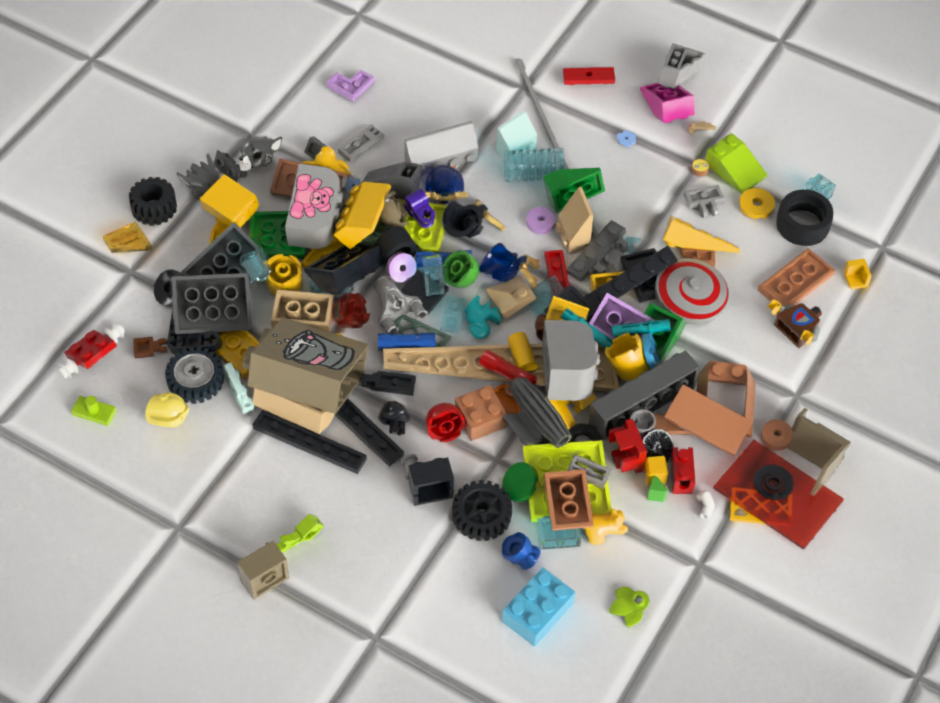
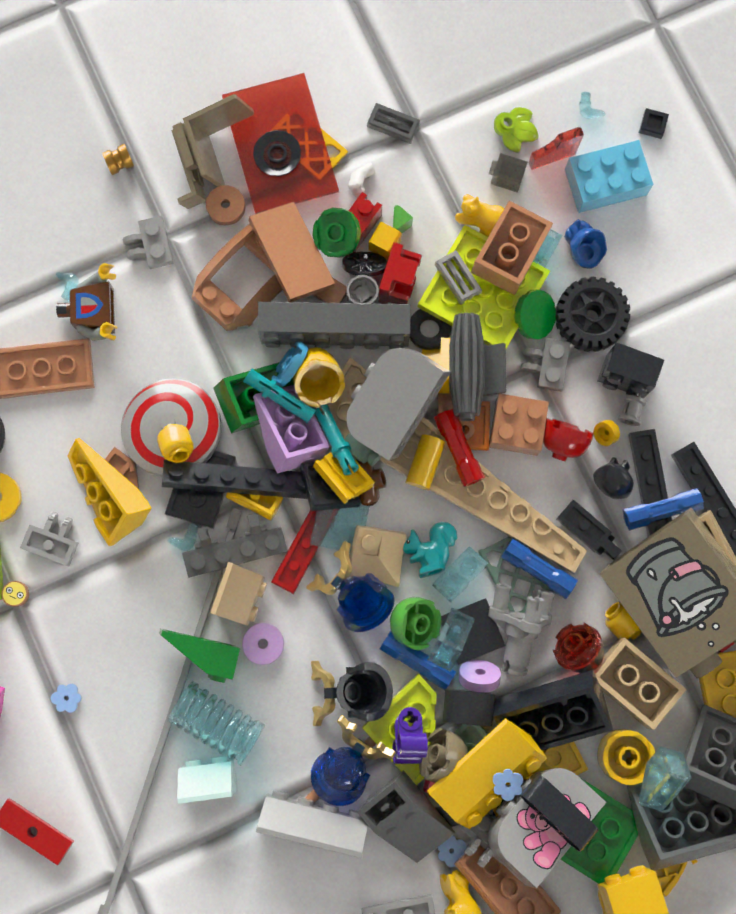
camera: 145 degrees left, 25 degrees up
none -> clear light blue animal [56,272,79,301]
none -> pearl gold wheel [102,144,134,175]
none -> light grey hinge [122,215,174,269]
none -> yellow head [157,424,194,463]
none -> green tile [312,207,361,258]
none -> dark grey tile [367,103,420,144]
none -> clear smoke brick [489,153,528,193]
none -> light blue plant [493,769,523,801]
none -> black beam [520,774,599,852]
none -> light grey hinge [521,338,570,392]
none -> clear red tile [528,127,584,170]
none -> clear light blue animal [579,92,606,119]
none -> yellow tile [593,420,620,446]
none -> blue axle [622,488,704,531]
none -> black tile [638,108,669,139]

